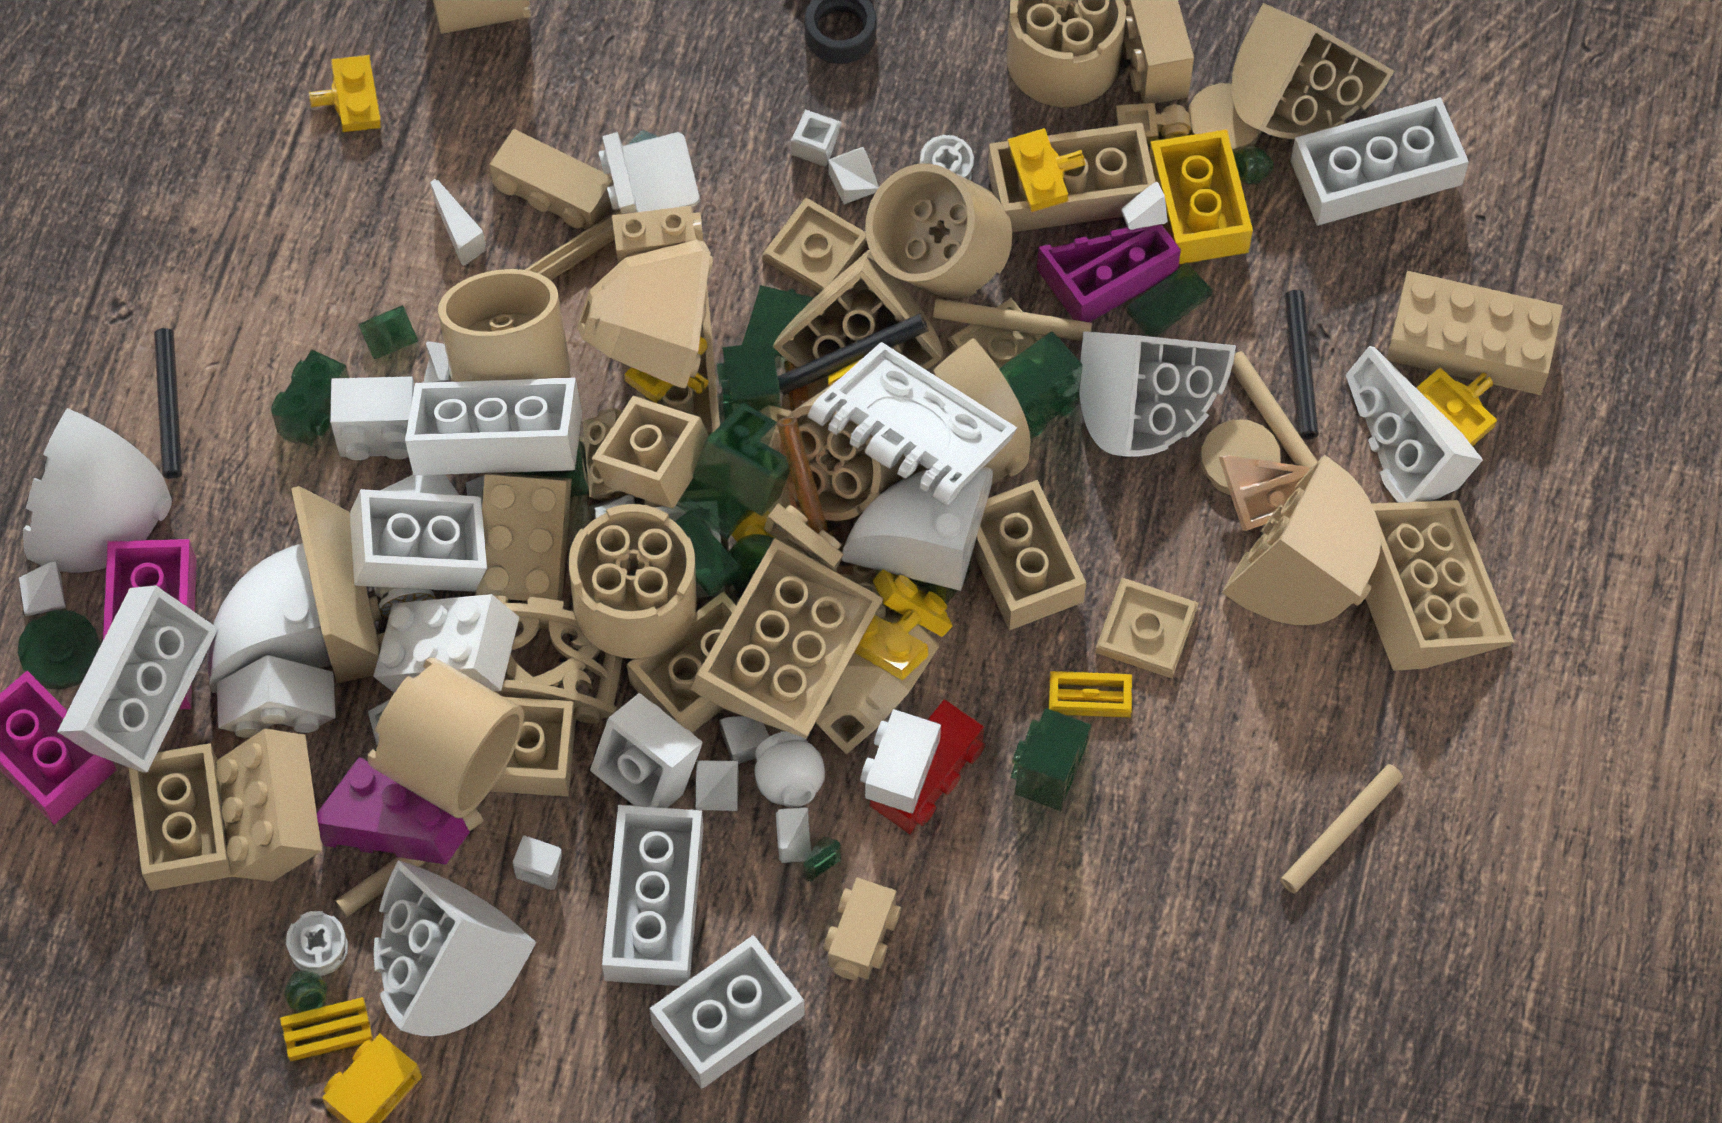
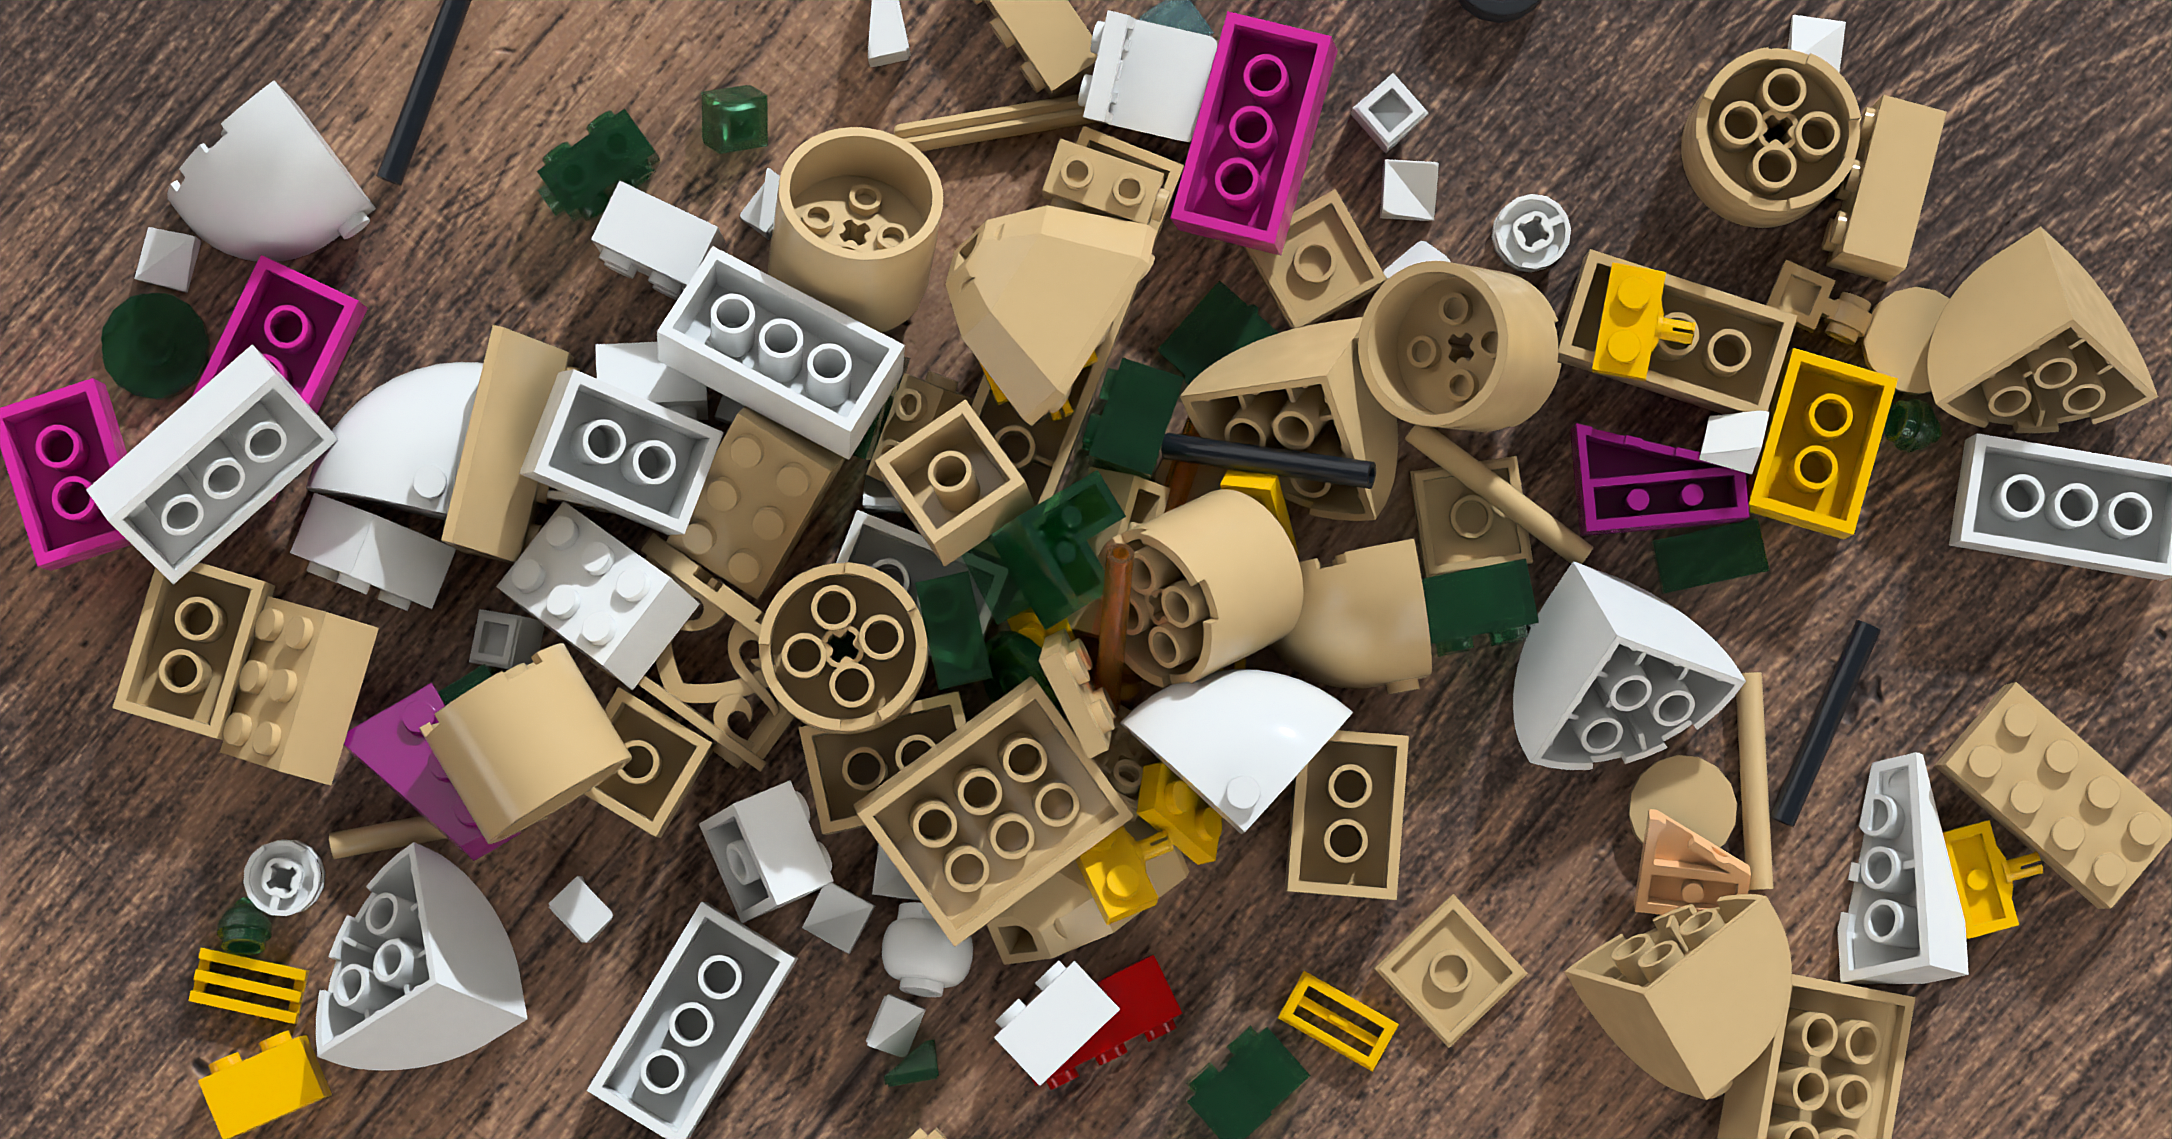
camera: 25 degrees right, 20 degrees up
white hinge [808,342,1017,506] -> none
none -> dark pink brick [1170,11,1338,256]

